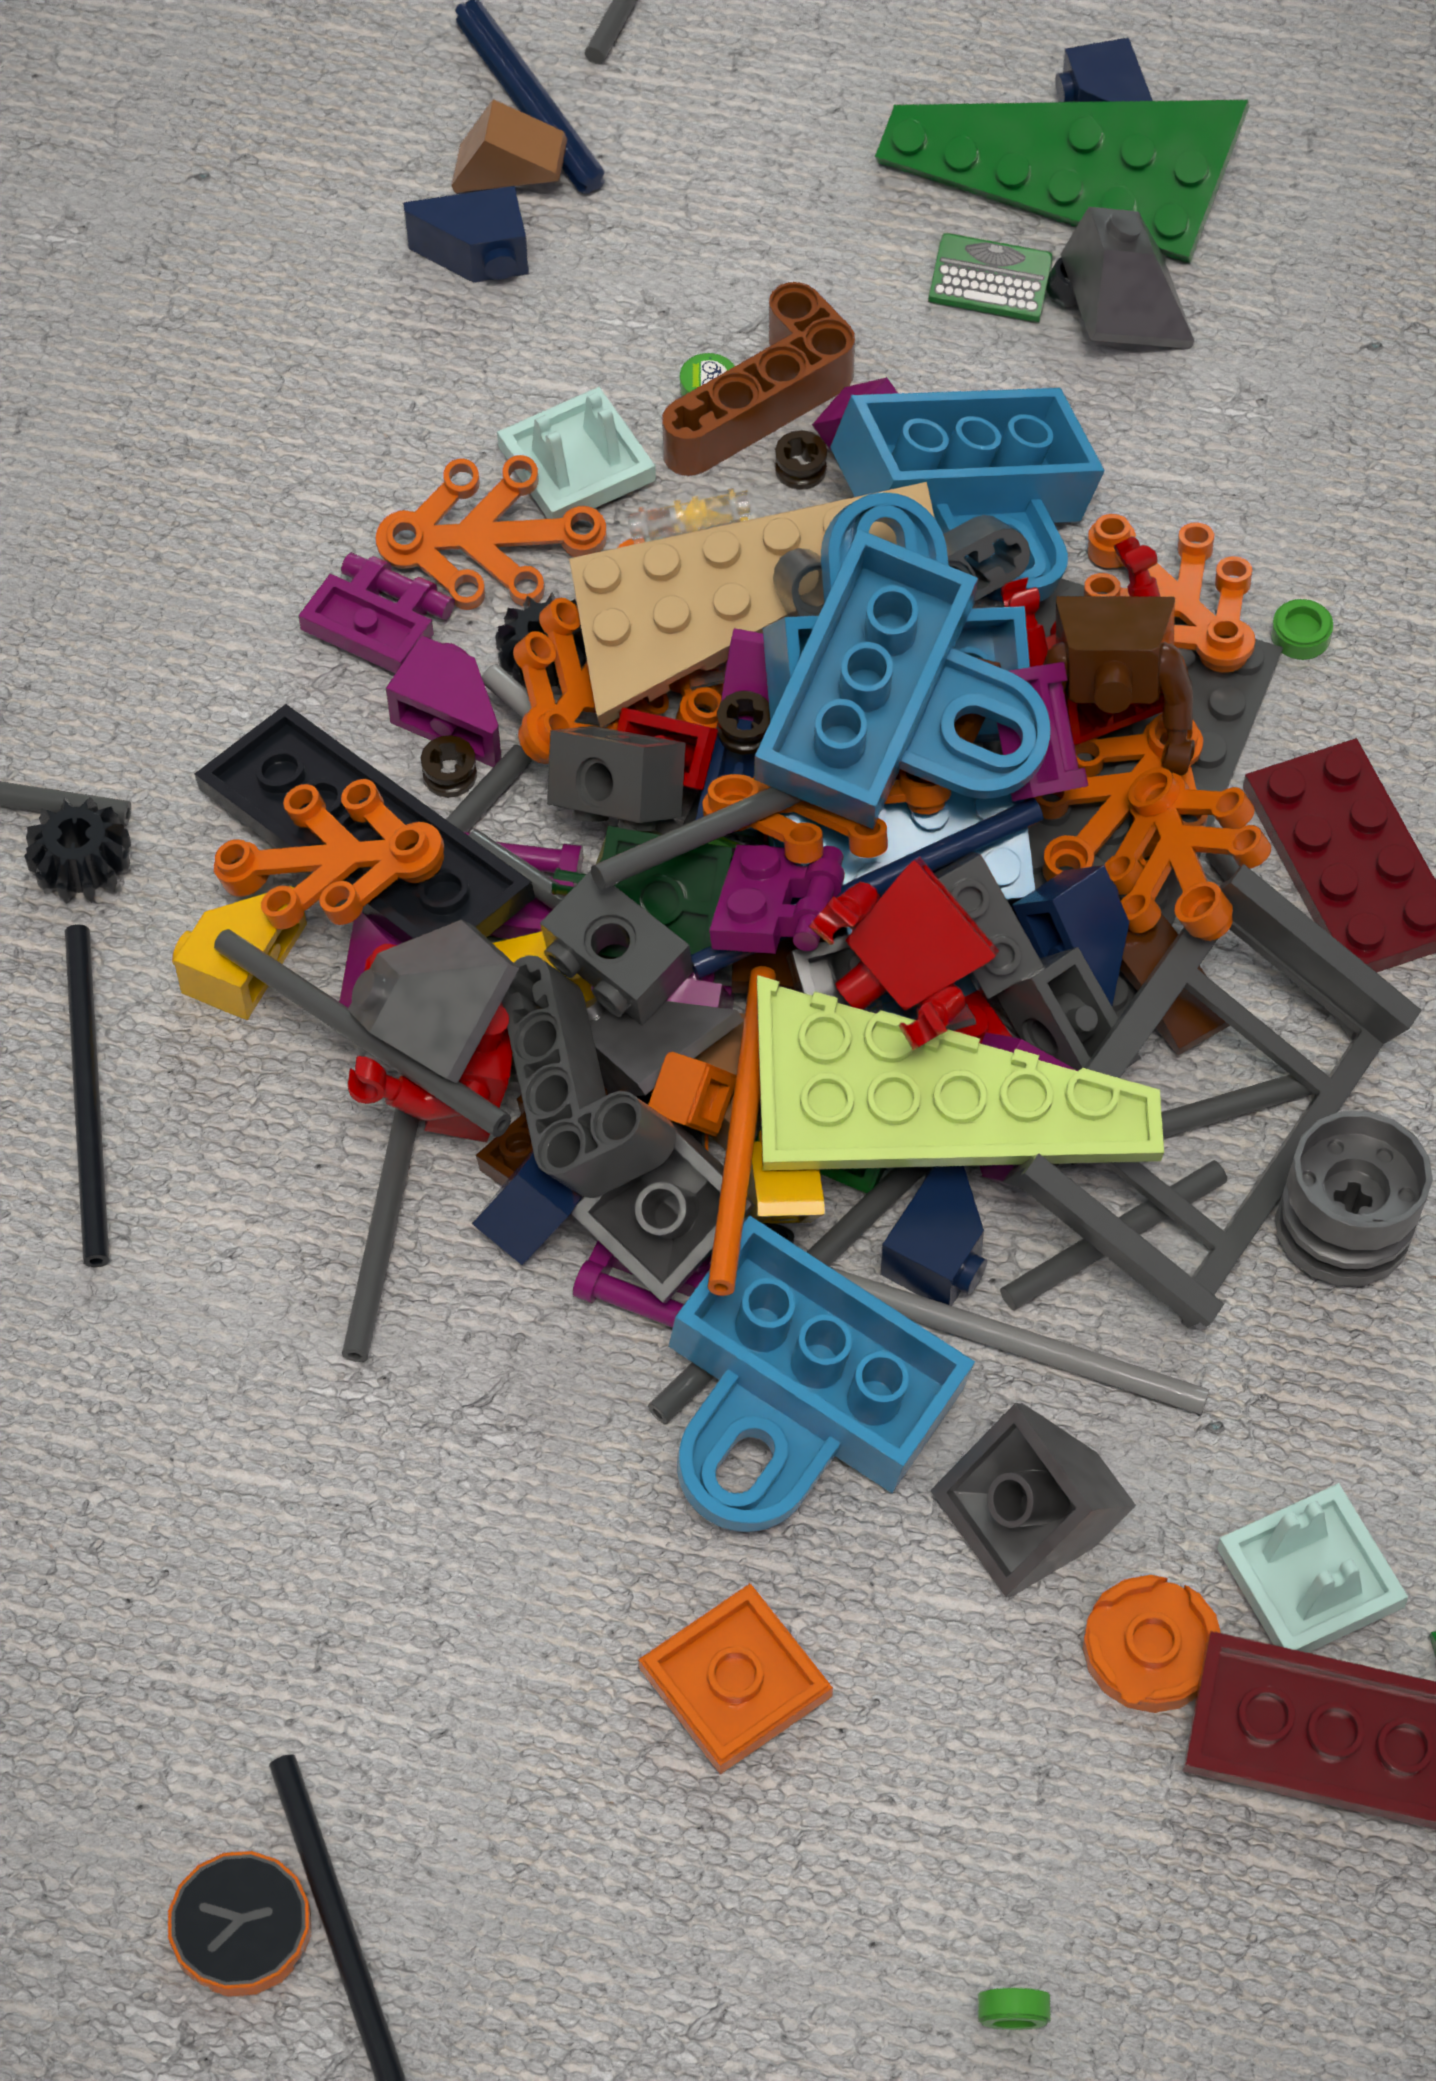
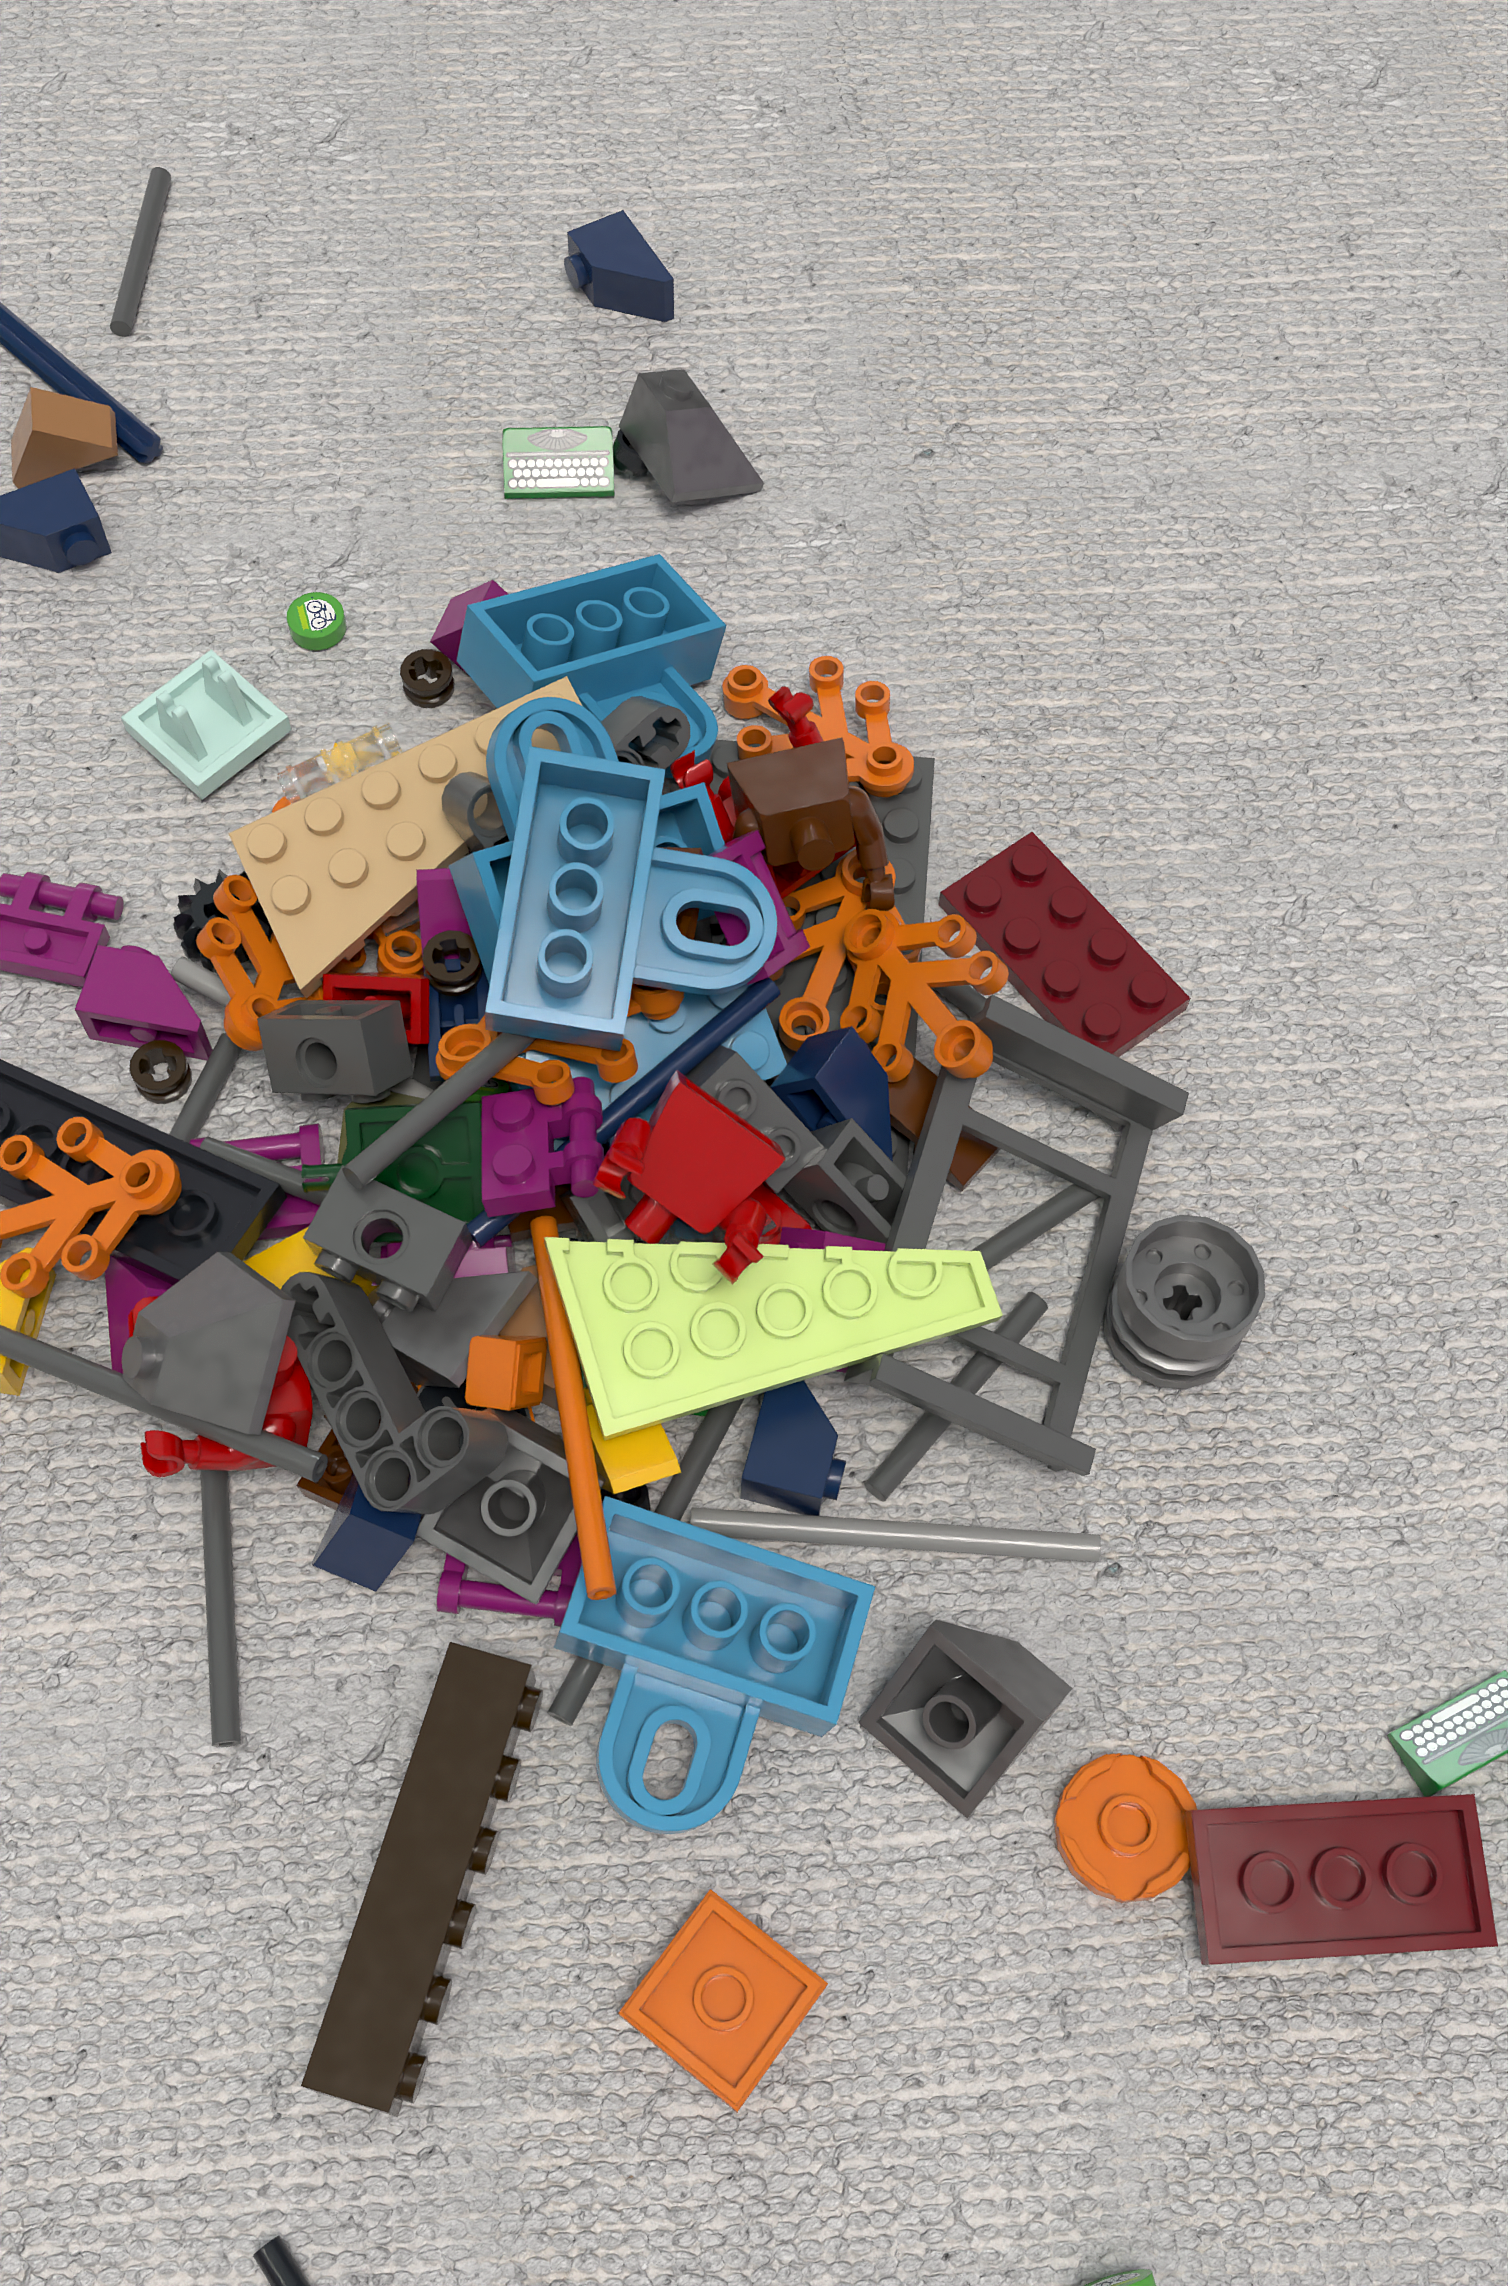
camera: 20 degrees left, 5 degrees up
orange plant [376,455,607,610] -> none
dark orange beam [662,282,855,476] -> none
green wing [875,100,1250,263] -> none
light aqua plate [1217,1483,1408,1653] -> none
bright green tile [1271,599,1333,660] -> none
none -> dark brown brick [301,1642,543,2117]

